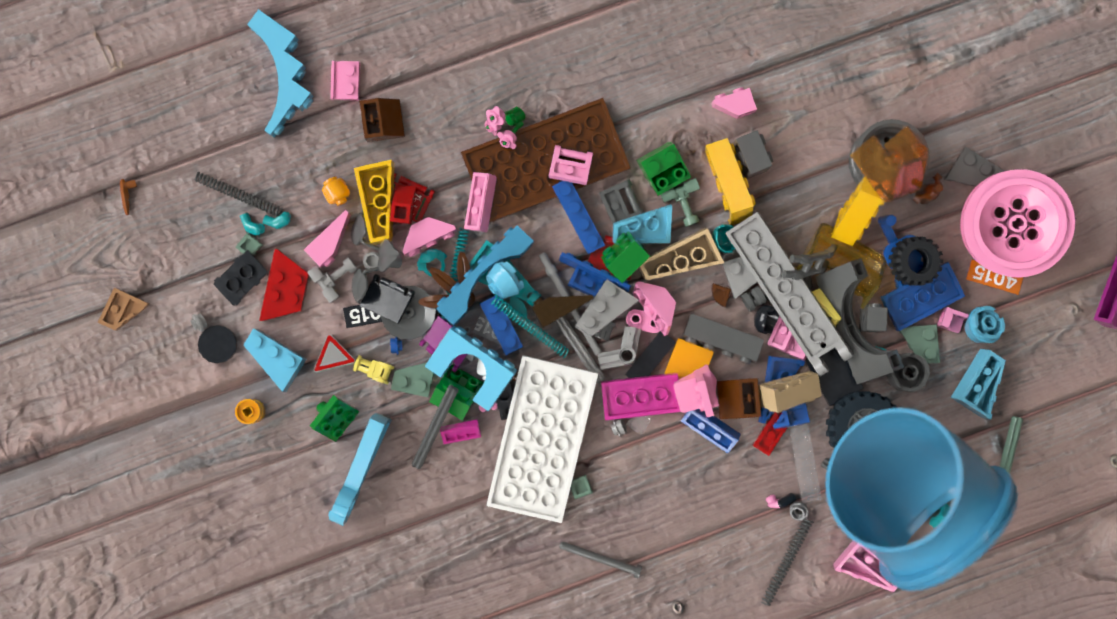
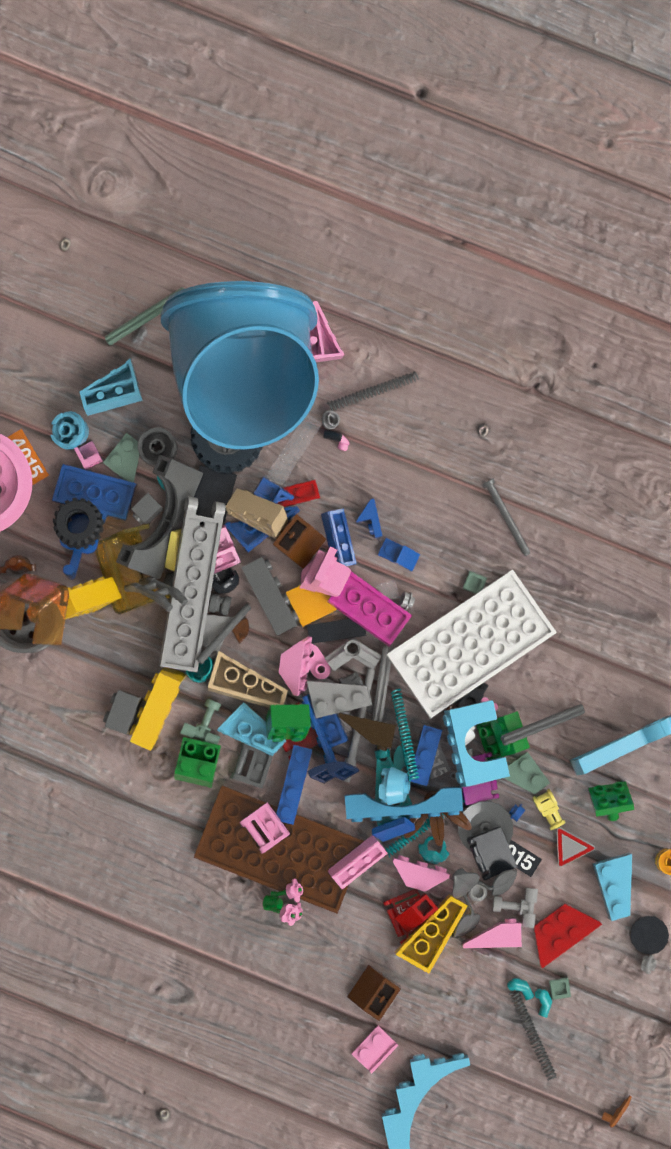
camera: 140 degrees left, 0 degrees up
black piece [213,250,268,306] -> none
light orange head [322,176,350,206] -> none
dark pink plate [440,419,481,444] -> none
bright pink slope [711,87,757,119] -> none
none -> dark grey bar [196,603,251,664]
none -> dark blue slope [307,761,359,784]
none -> blue slope [356,499,383,539]
none -> blue tile [372,817,415,842]
none -> blue slope [378,538,420,572]

